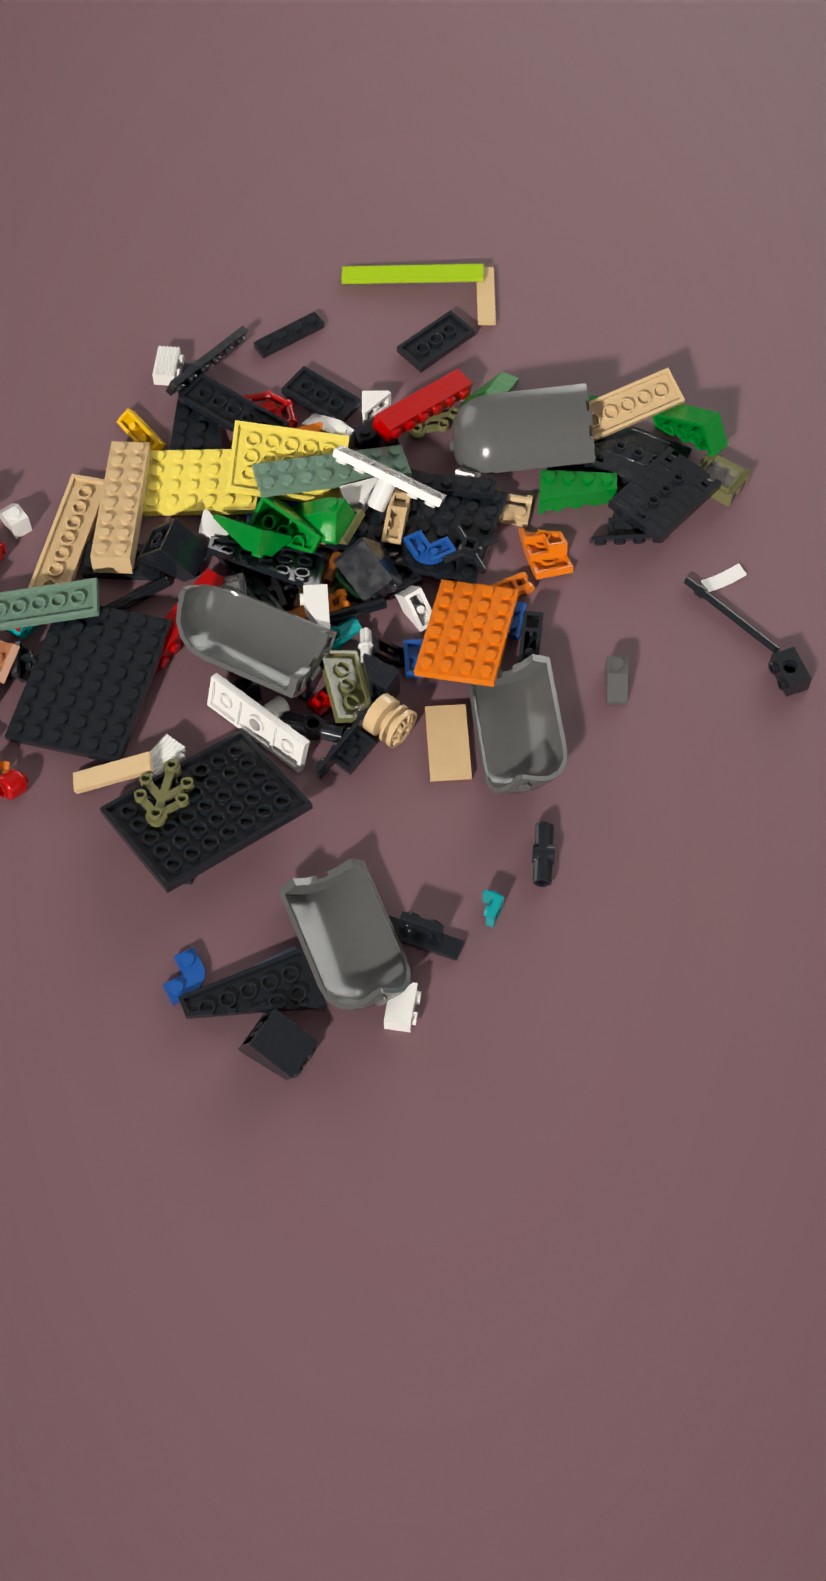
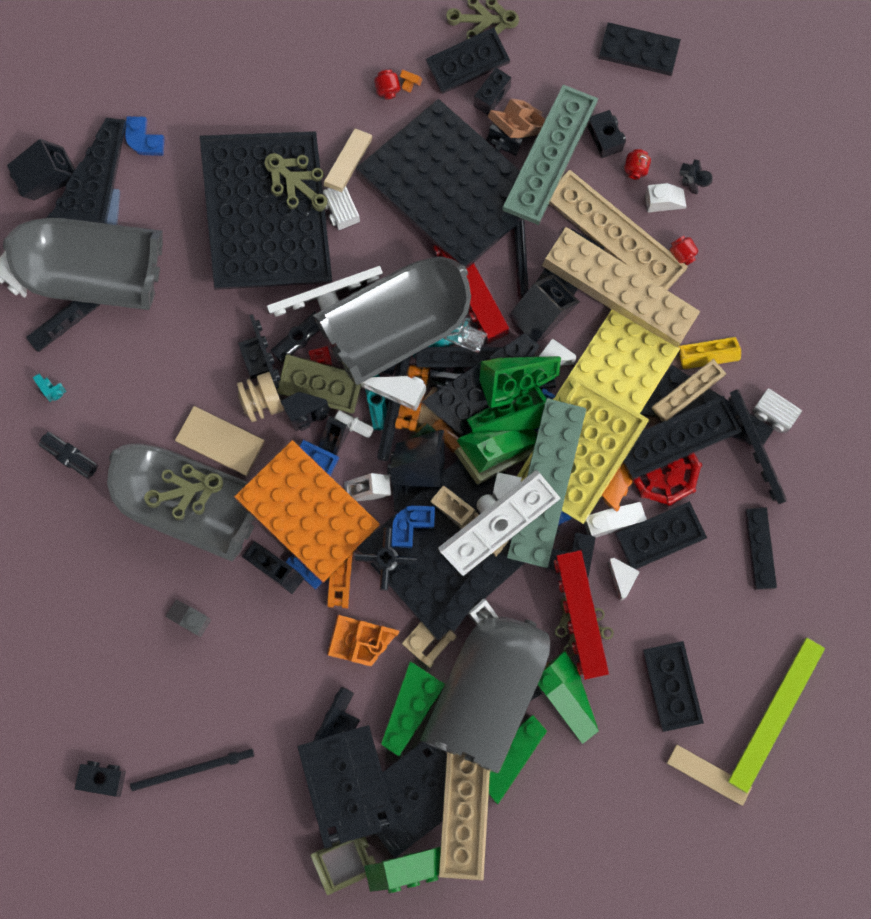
camera: 120 degrees right, 15 degrees up
white sticker [701,564,747,592] -> none
none -> olive plant [144,464,223,520]
none -> tan tile [652,359,726,422]
none -> red head [669,235,699,265]

